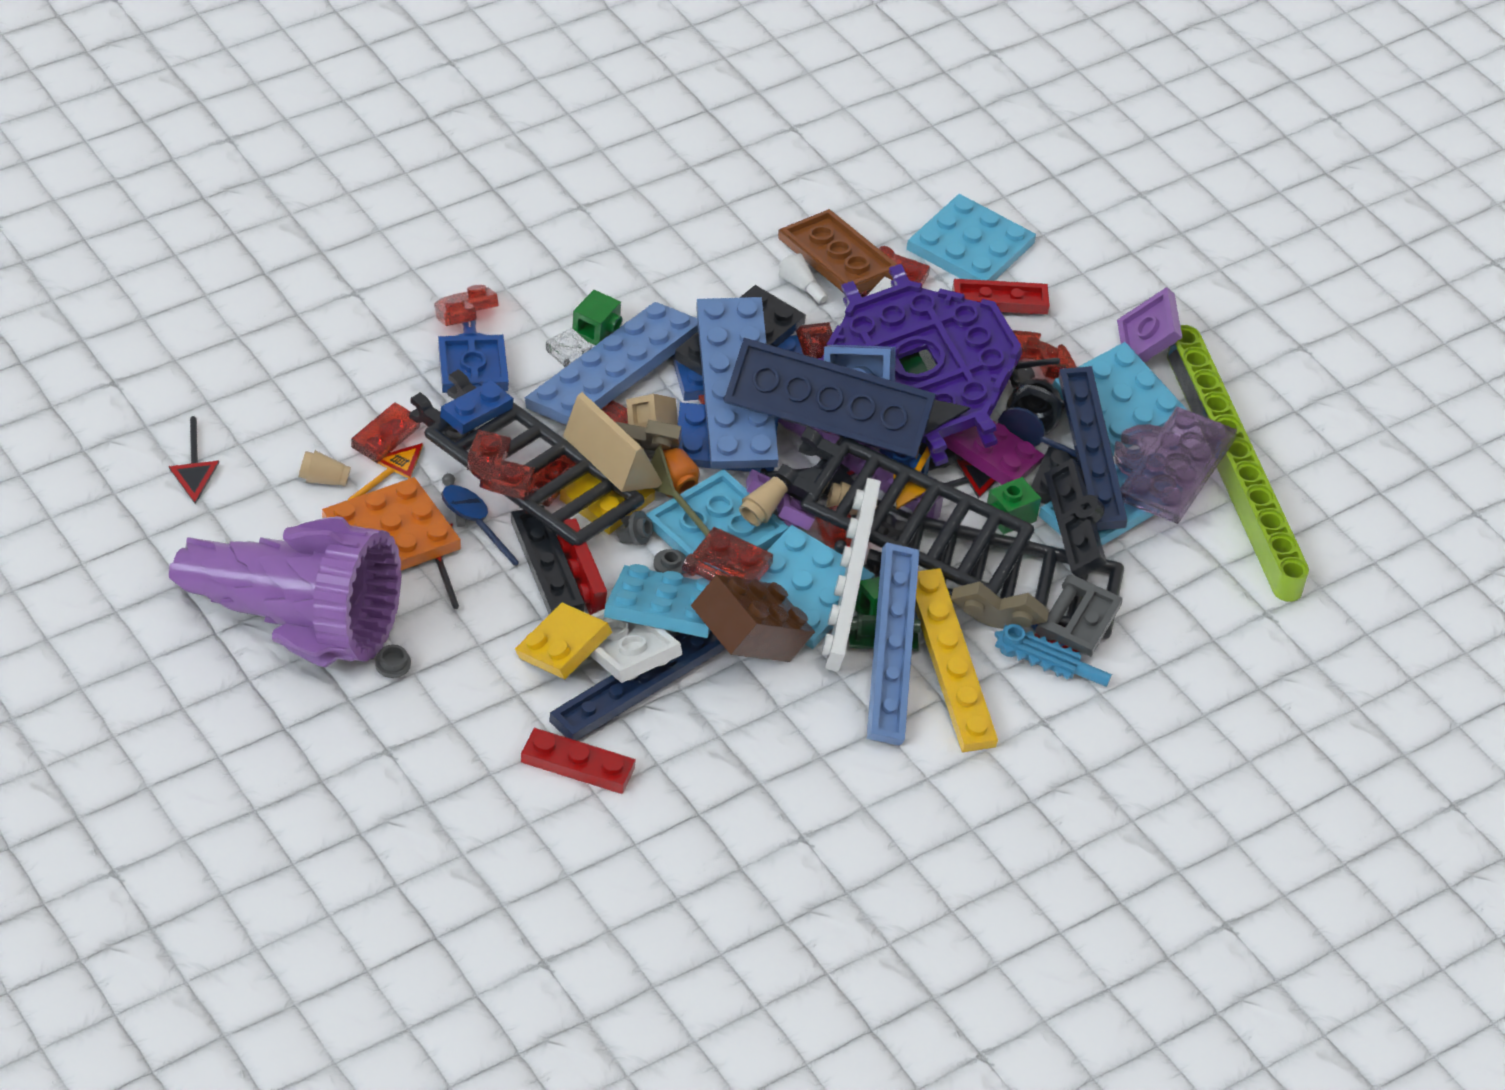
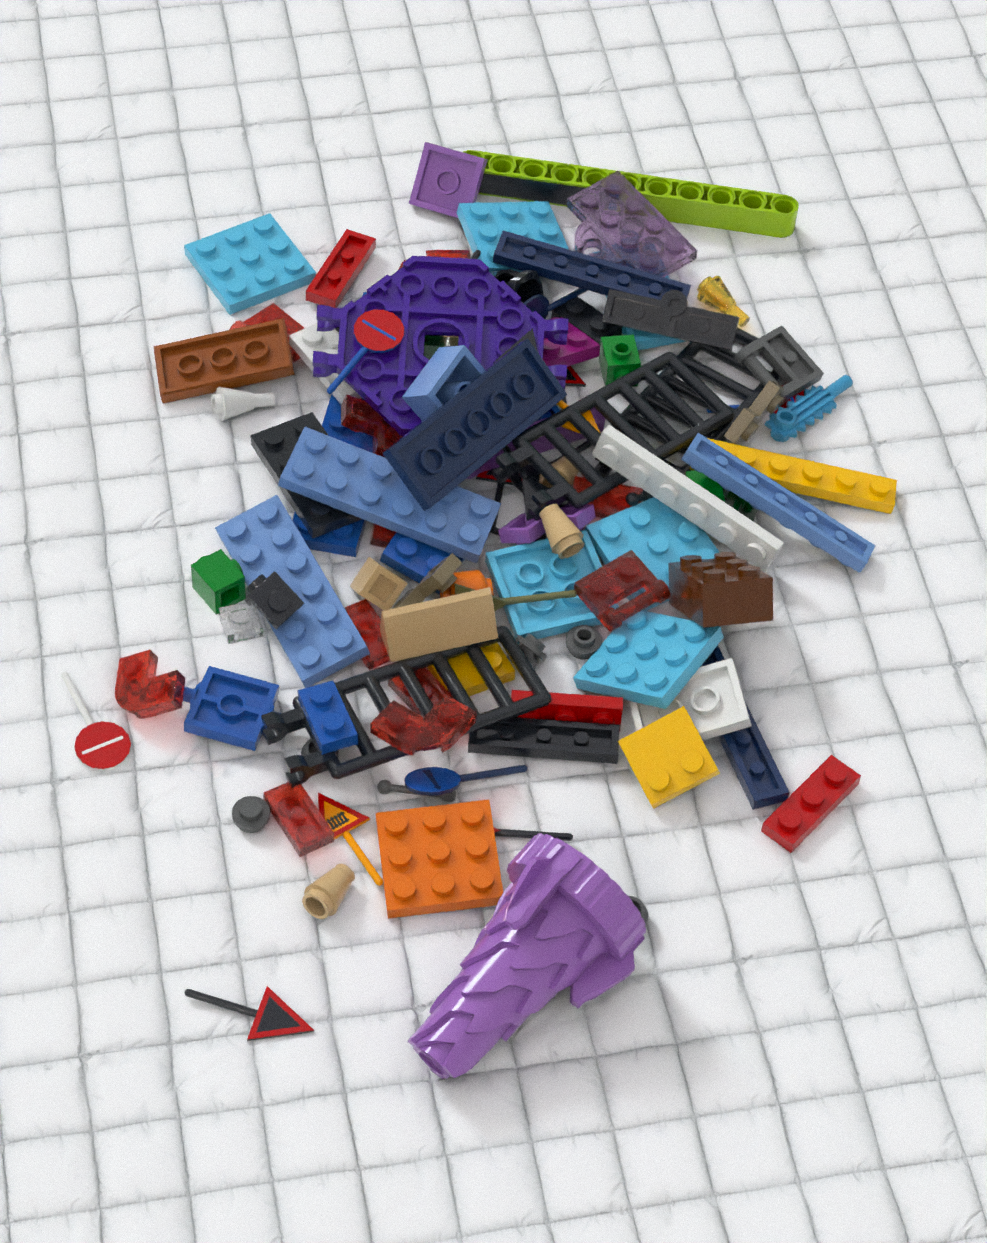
camera: 65 degrees left, 5 degrees up
none -> red piece [61,672,131,771]
none -> dark grey plate [232,796,270,833]
none -> black bracket [245,571,304,630]
none -> red piece [327,309,404,394]
none -> clear yellow cone [697,275,750,327]

